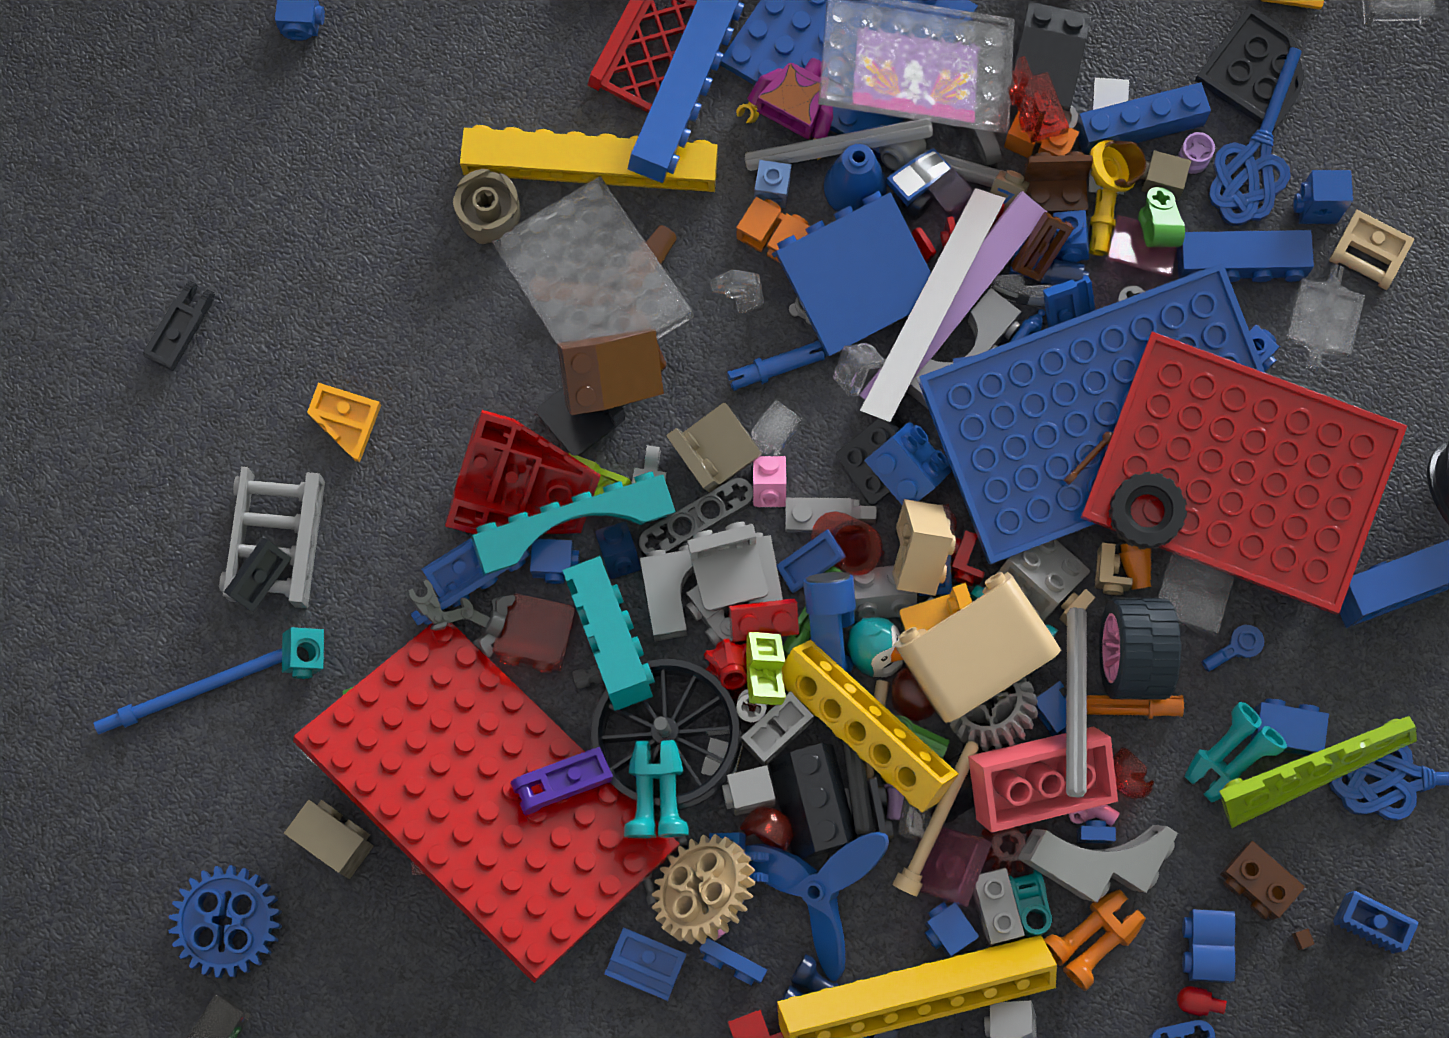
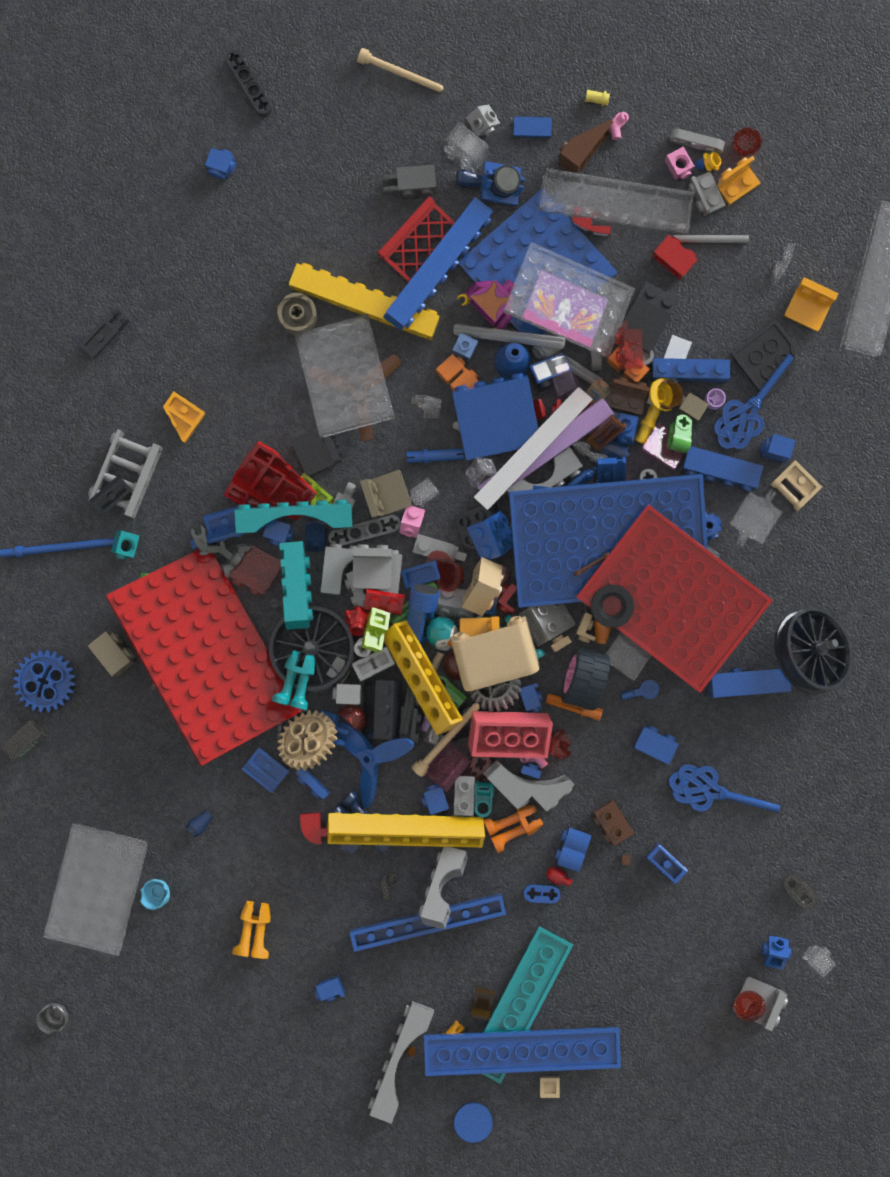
camera: 10 degrees right, 10 degrees up
dark purple plate [510,747,613,815] -> none
reddish brown slope [557,329,664,415] -> none
light grey axle [1066,607,1087,798] -> none
teal piece [1184,702,1287,803] -> none
lime wing [1219,716,1417,828] -> none

